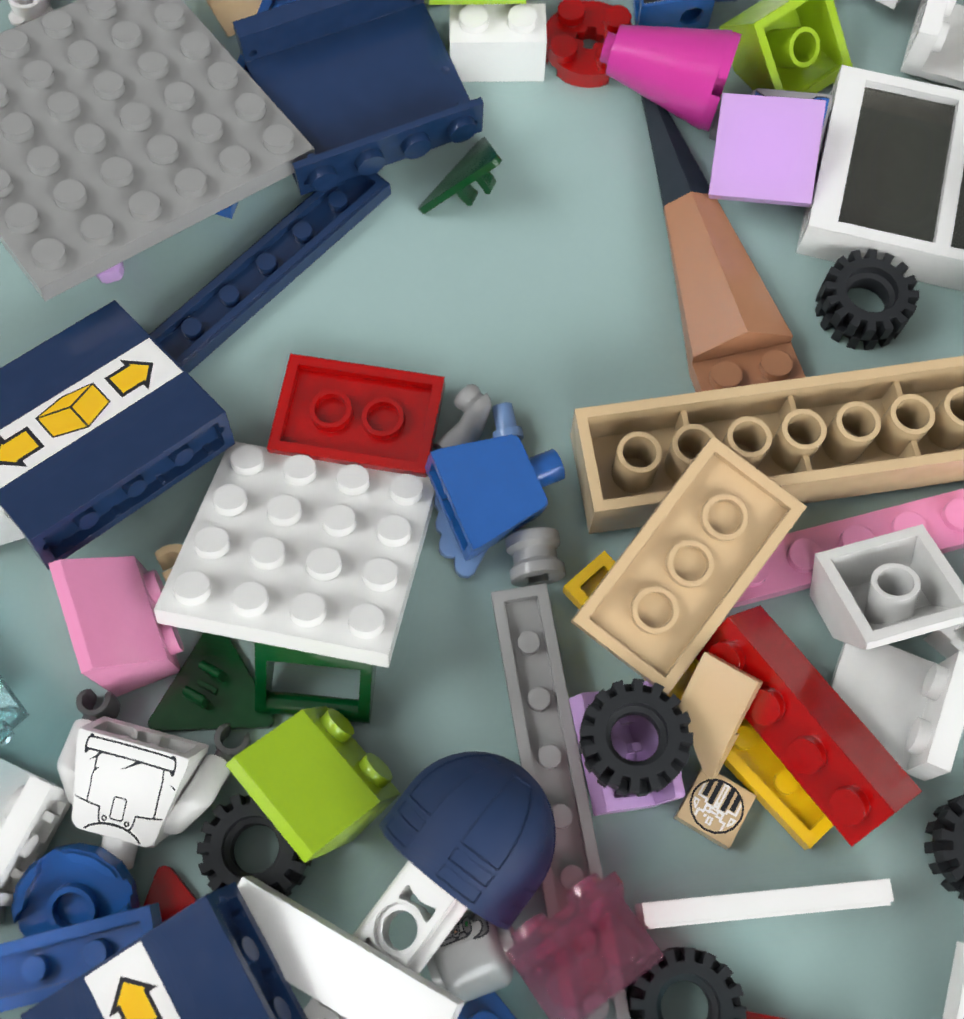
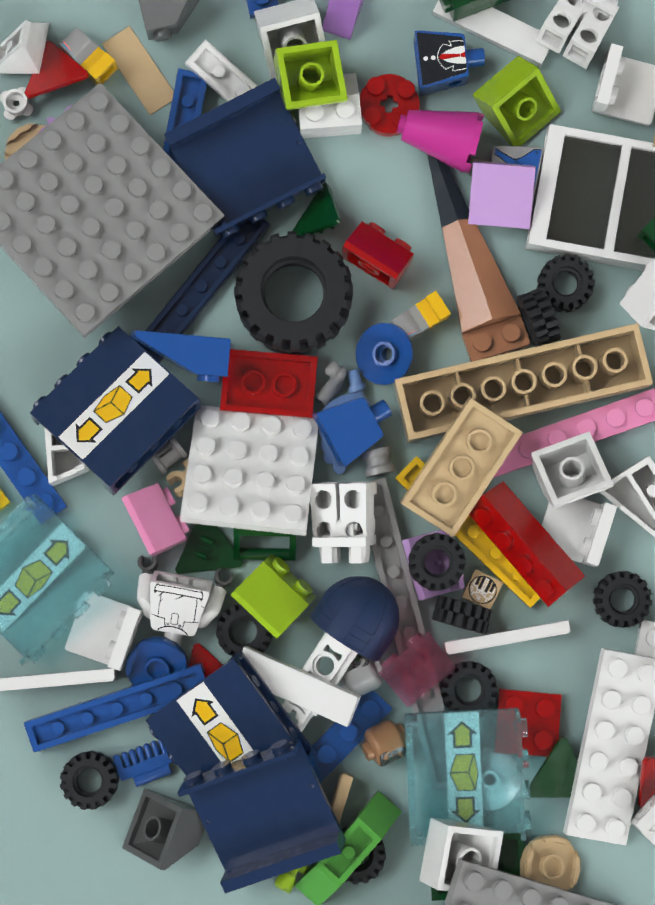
camera: 10 degrees left, 15 degrees up
tan slope [679,652,763,779] -> none
none -> blue slope [130,330,231,382]
none -> light grey bush [151,436,188,475]
none -> black tyre [234,231,353,354]
none -> white hips [310,481,377,563]
none -> red slope [342,221,414,290]
none -> blue dish [356,323,413,385]
none -> leg [389,291,451,340]
none -> black tyre [432,595,493,635]
none -> black tyre [517,287,561,347]

